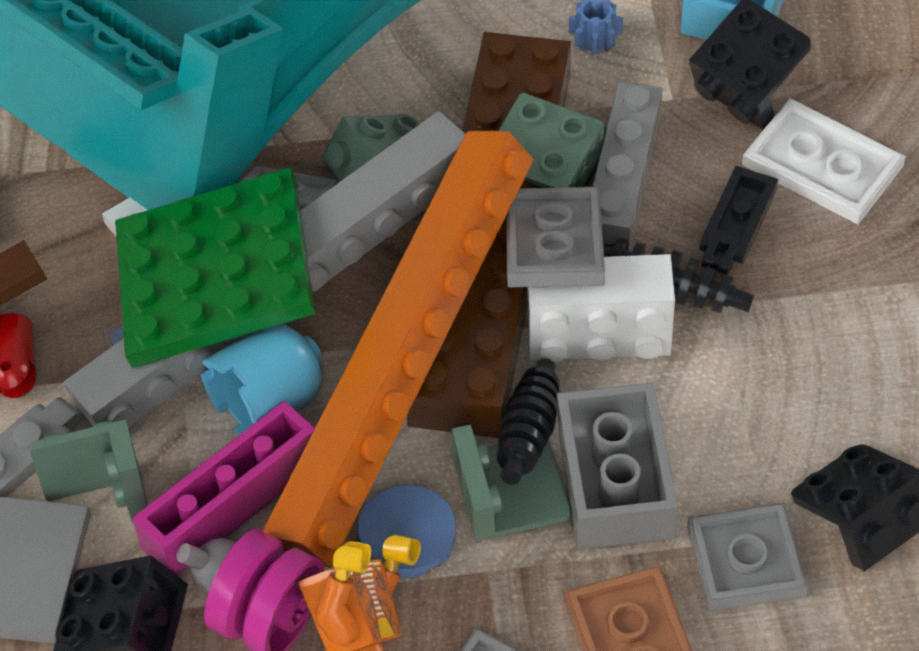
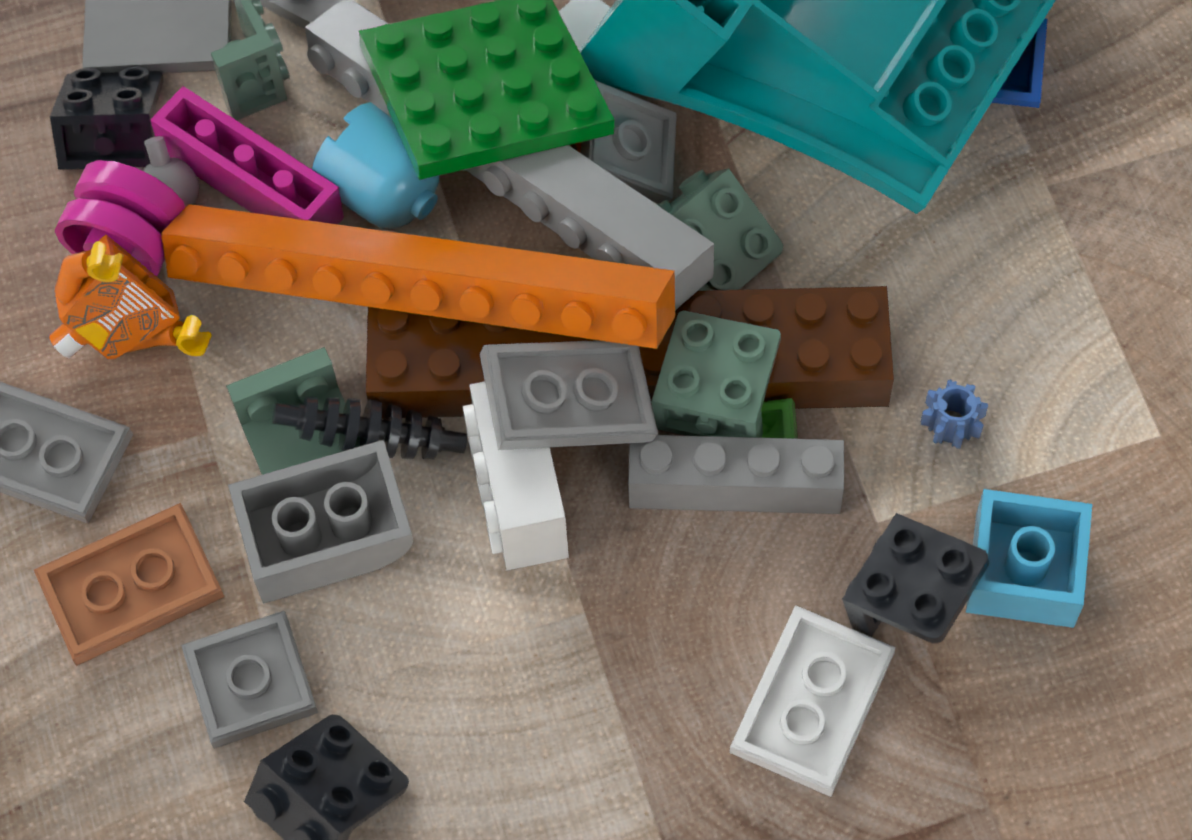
camera: 80 degrees right, 10 degrees up
medium blue tile [358,485,456,578] -> none
black piece [603,238,755,313] -> none
black hinge [699,166,779,275] -> none

